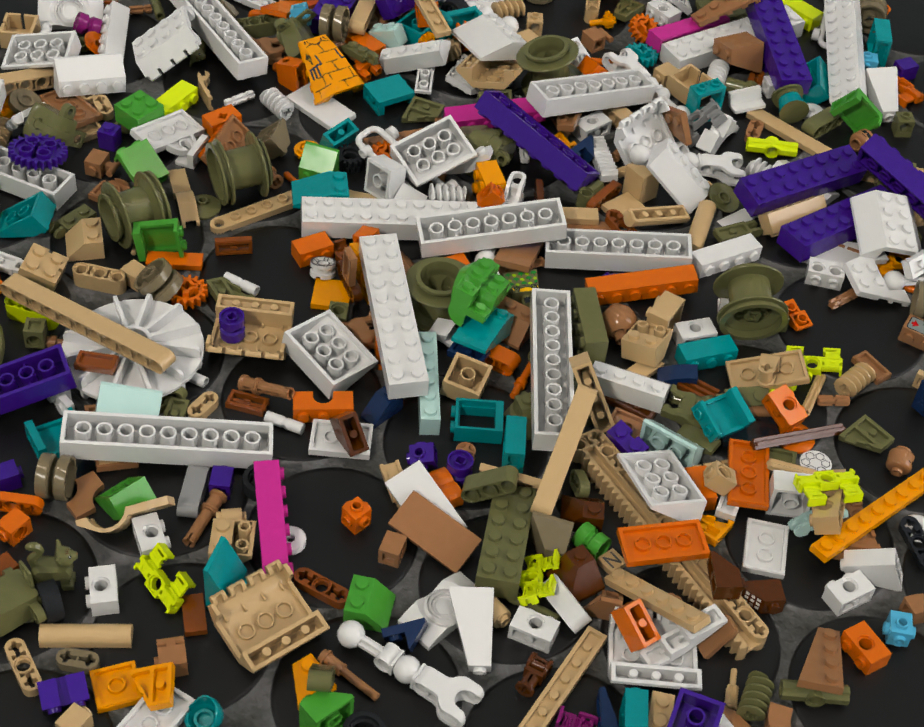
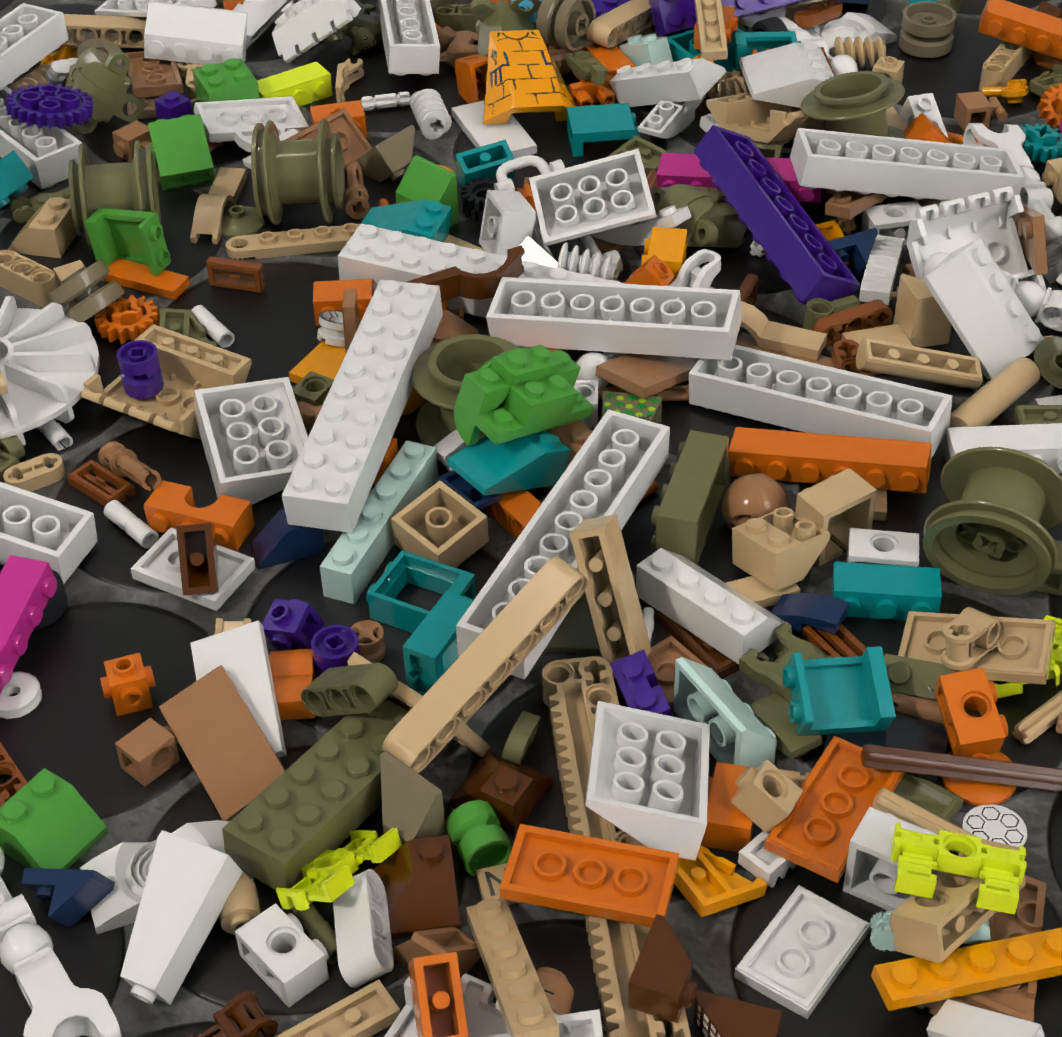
camera: 30 degrees right, 5 degrees down
none -> reddish brown piece [407,245,525,302]

